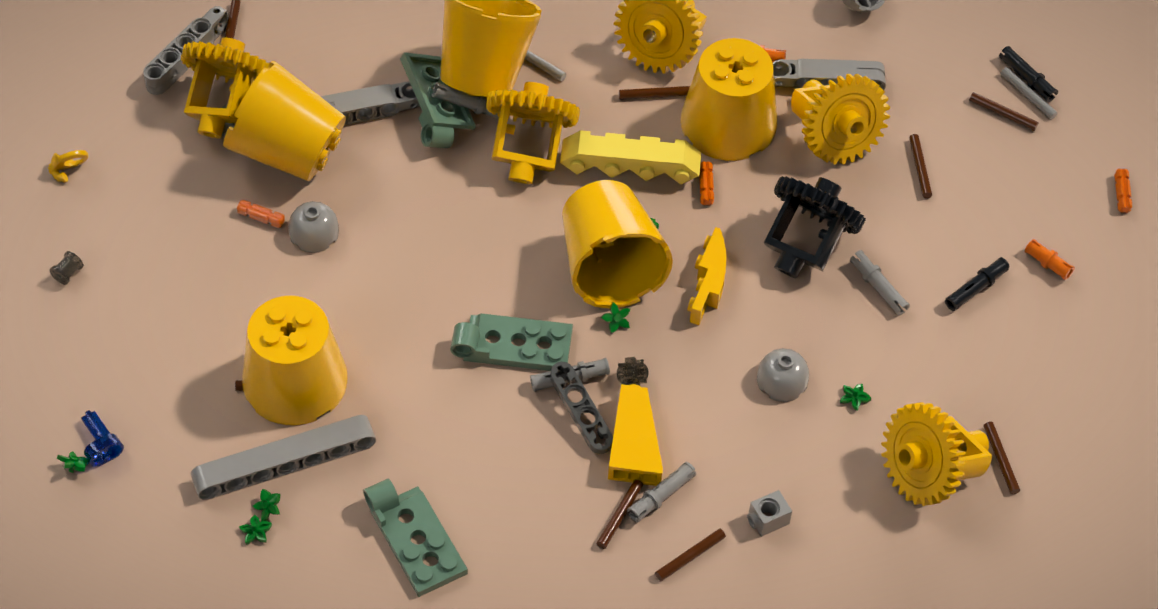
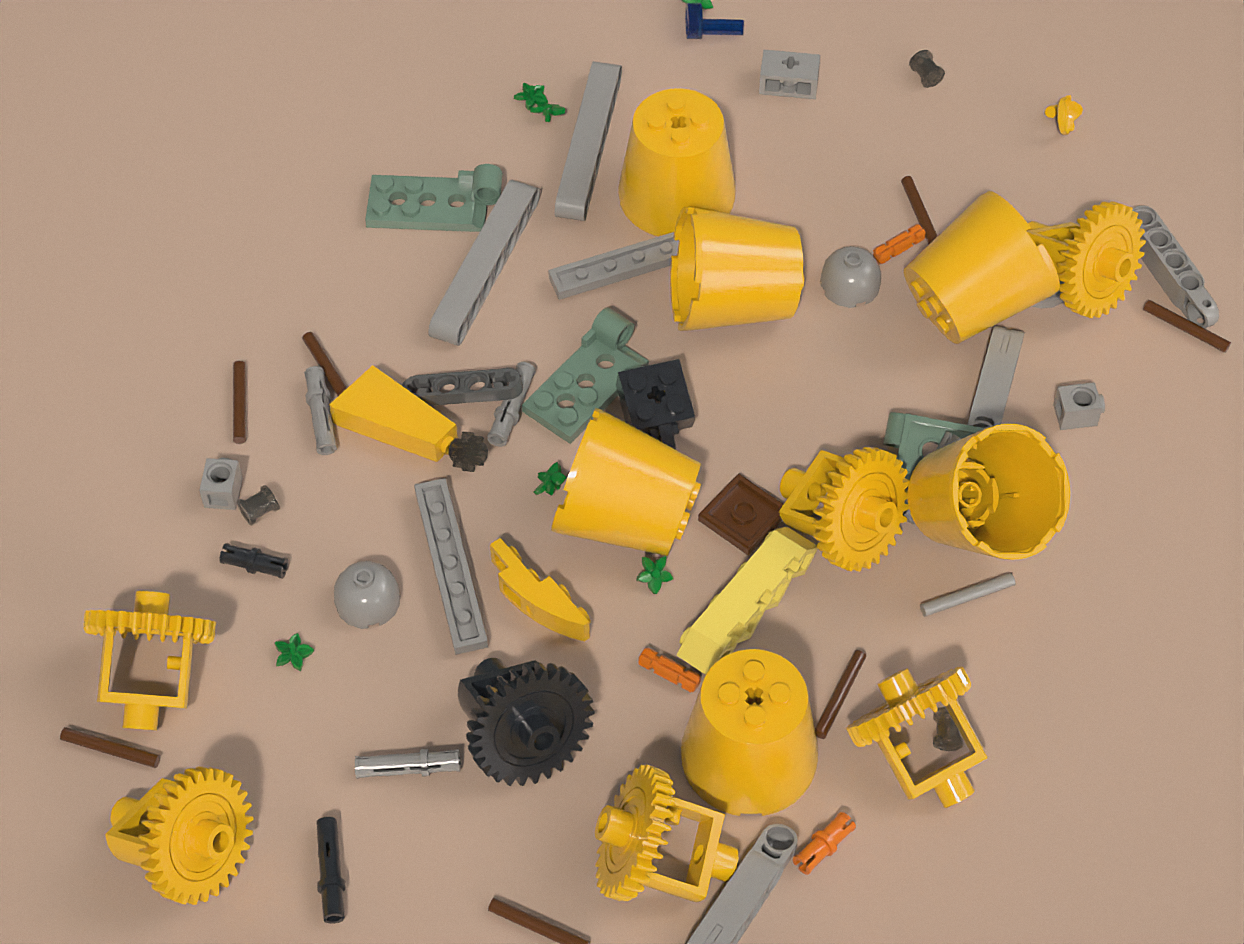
camera: 125 degrees right, 0 degrees up
none -> yellow piece [105,766,253,905]
none -> black pin [219,543,289,579]
none -> clear smoke bush [236,485,280,526]
none -> light grey plate [414,478,488,655]
none -> light grey beam [428,180,540,346]
none -> light grey plate [548,232,679,300]
none -> black hinge [616,359,695,449]
none -> yellow cone [670,207,804,331]
none -> reddish brown tile [698,474,784,556]
none -> light grey brick [759,49,820,100]
none -> reddish brown bar [901,176,938,245]
none -> light grey brick [1053,382,1105,430]

